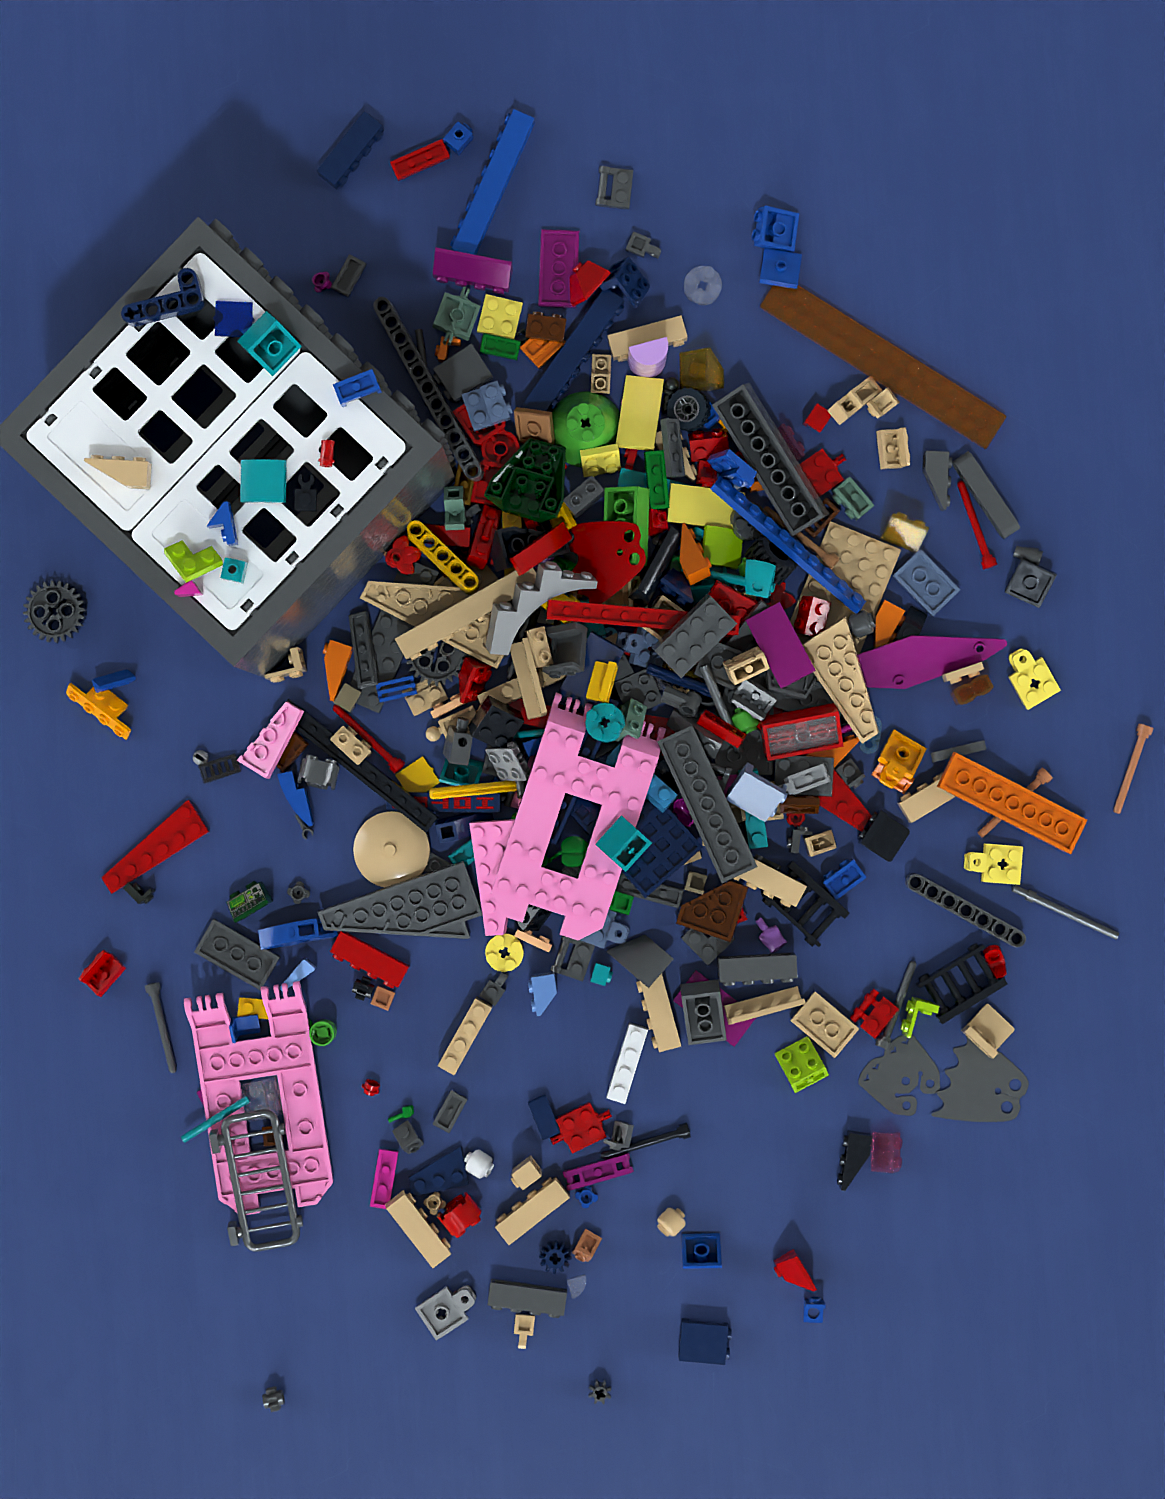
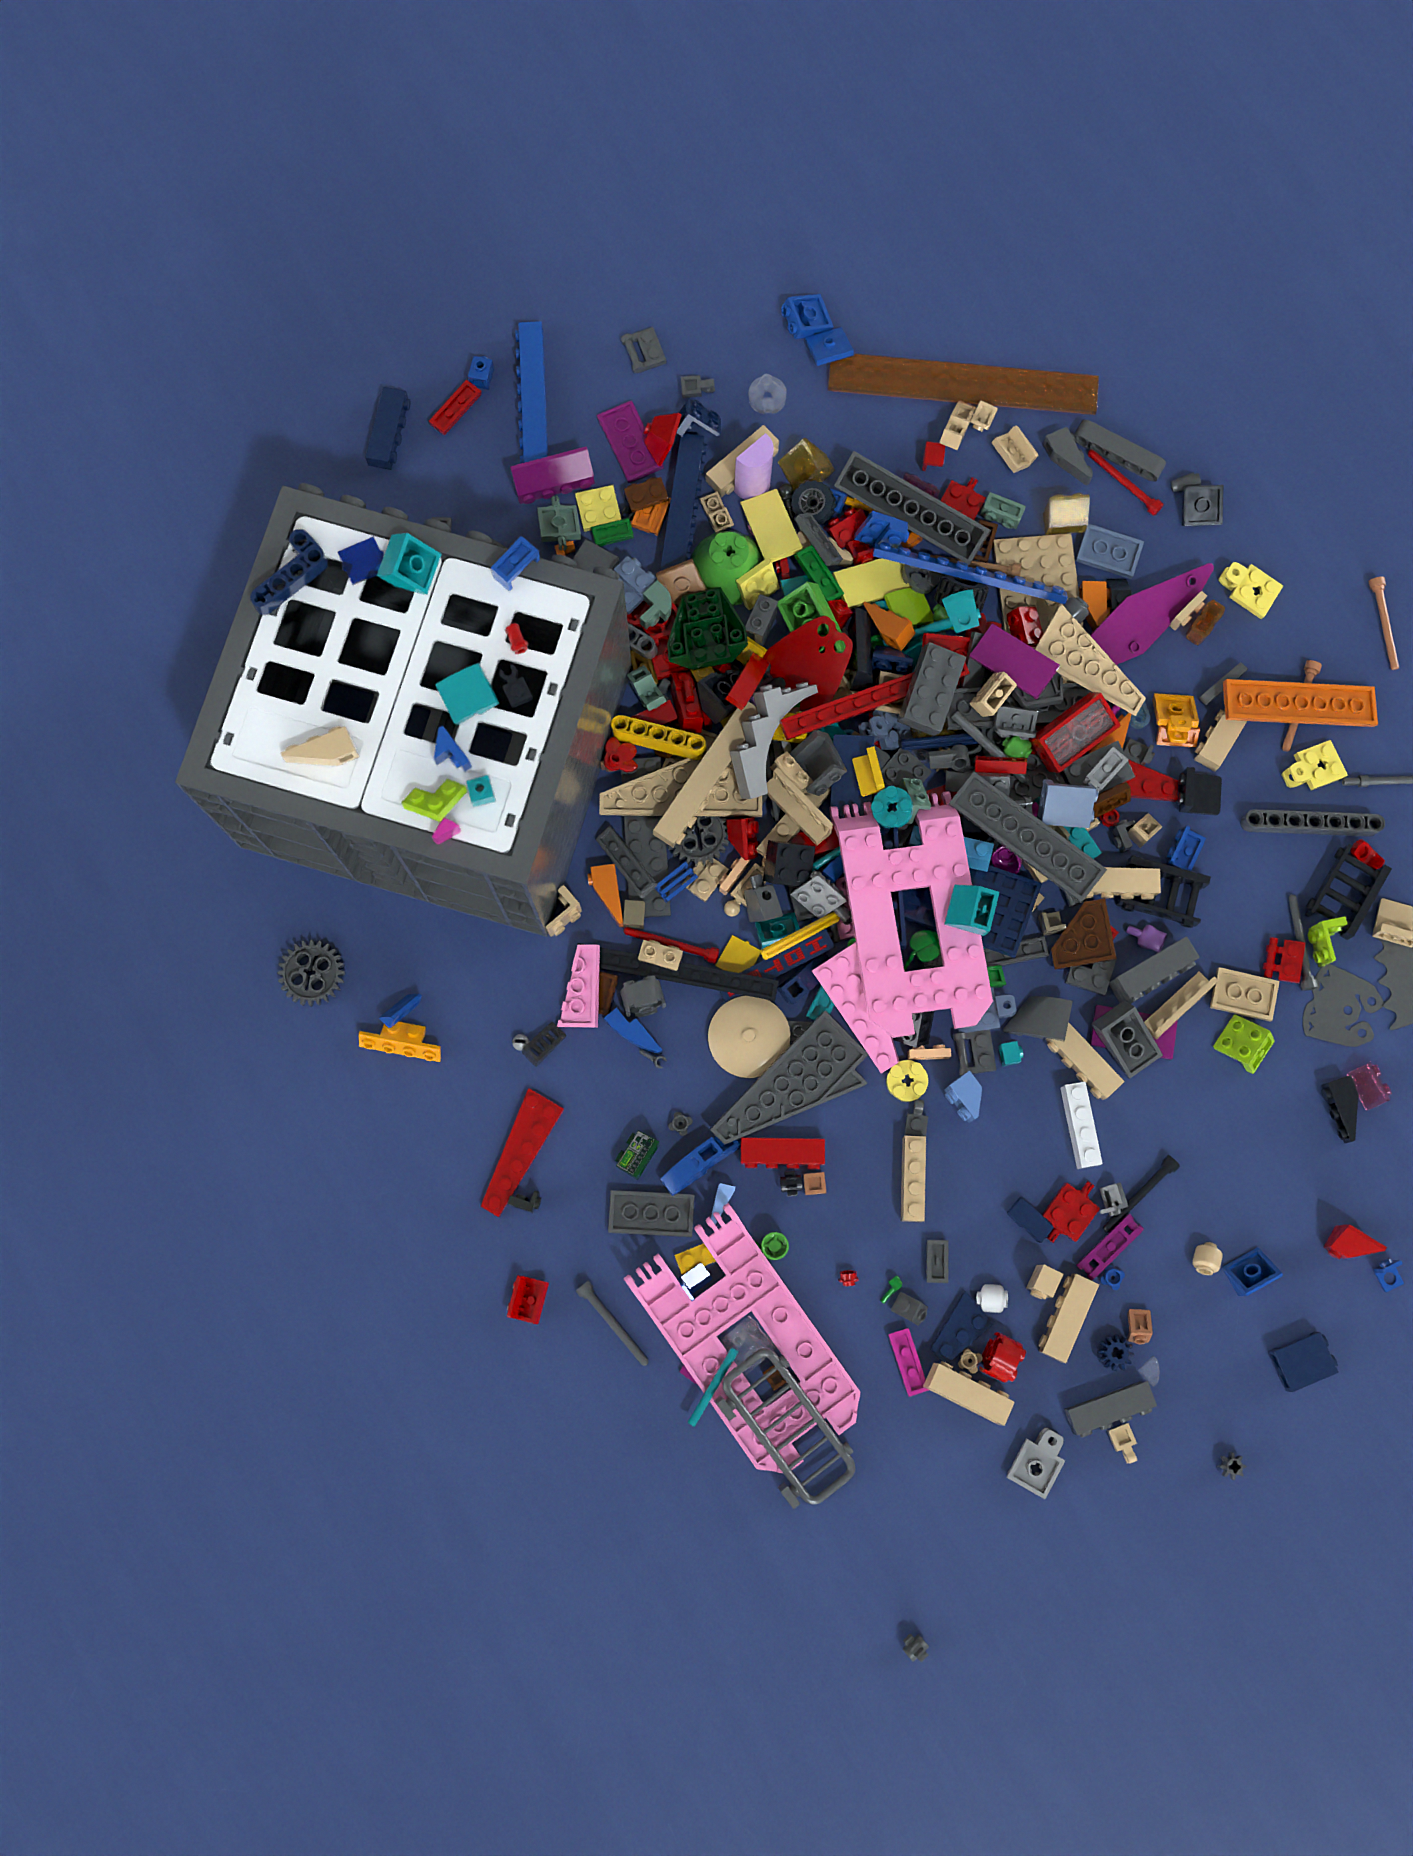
camera: 35 degrees left, 10 degrees down
none -> sand green brick [640,580,672,629]

